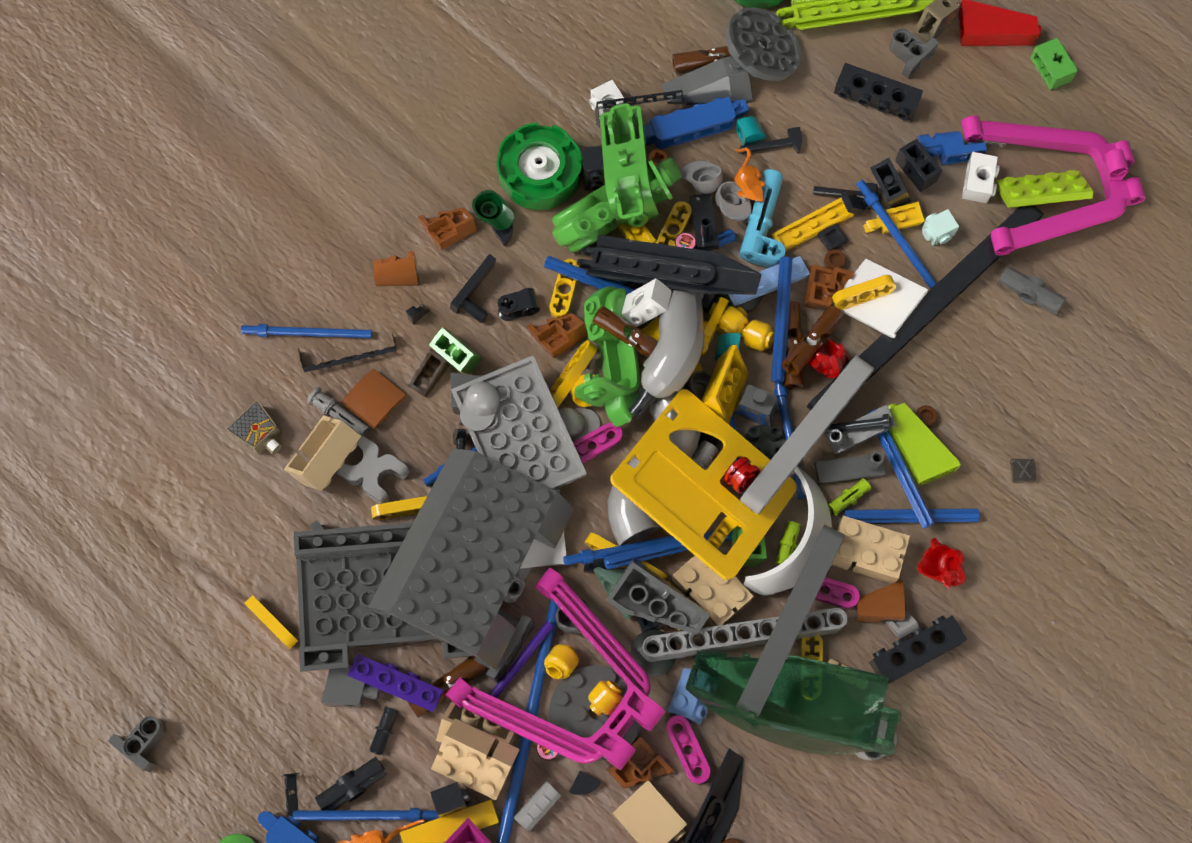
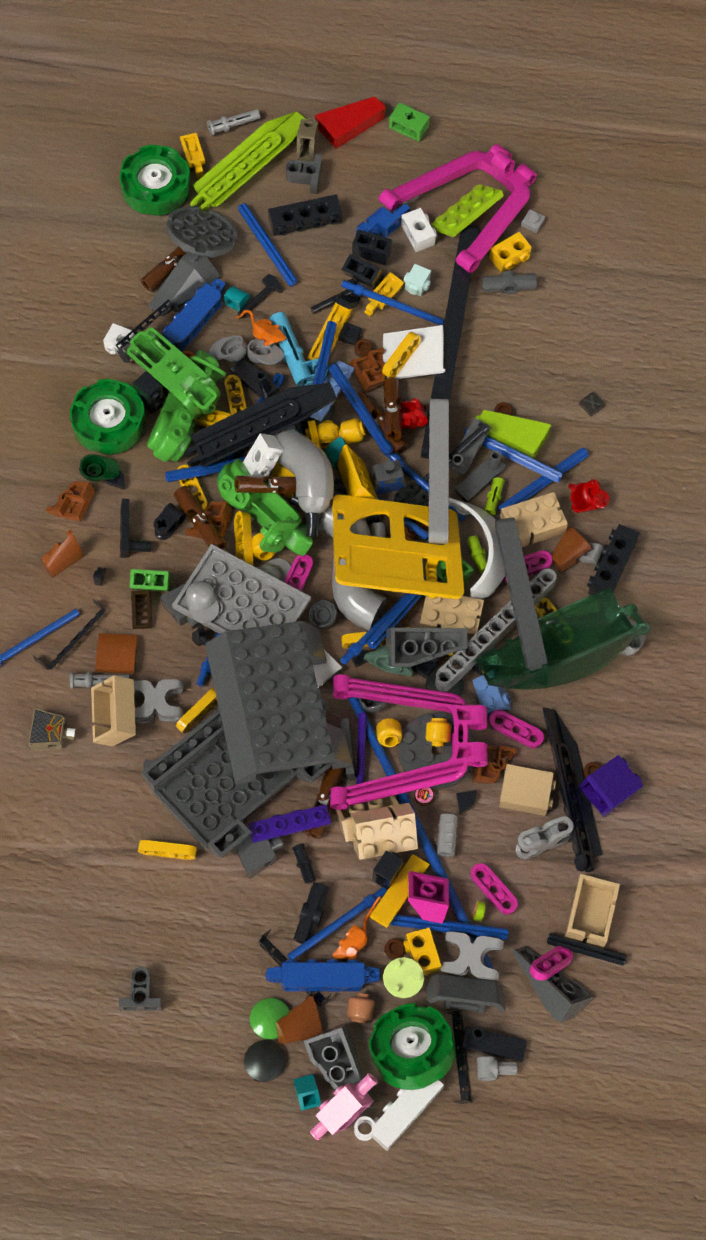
camera: 40 degrees left, 5 degrees down
tile [675,232,696,249] -> none
red wheel [724,457,760,493] -> none
none -> reddish brown piece [173,486,227,550]
none -> blue axle [238,203,297,287]
none -> dark grey hair [308,599,338,629]
none -> blue axle [313,321,337,385]
none -> yellow brick [489,232,532,273]
none -> light grey plate [521,209,545,233]

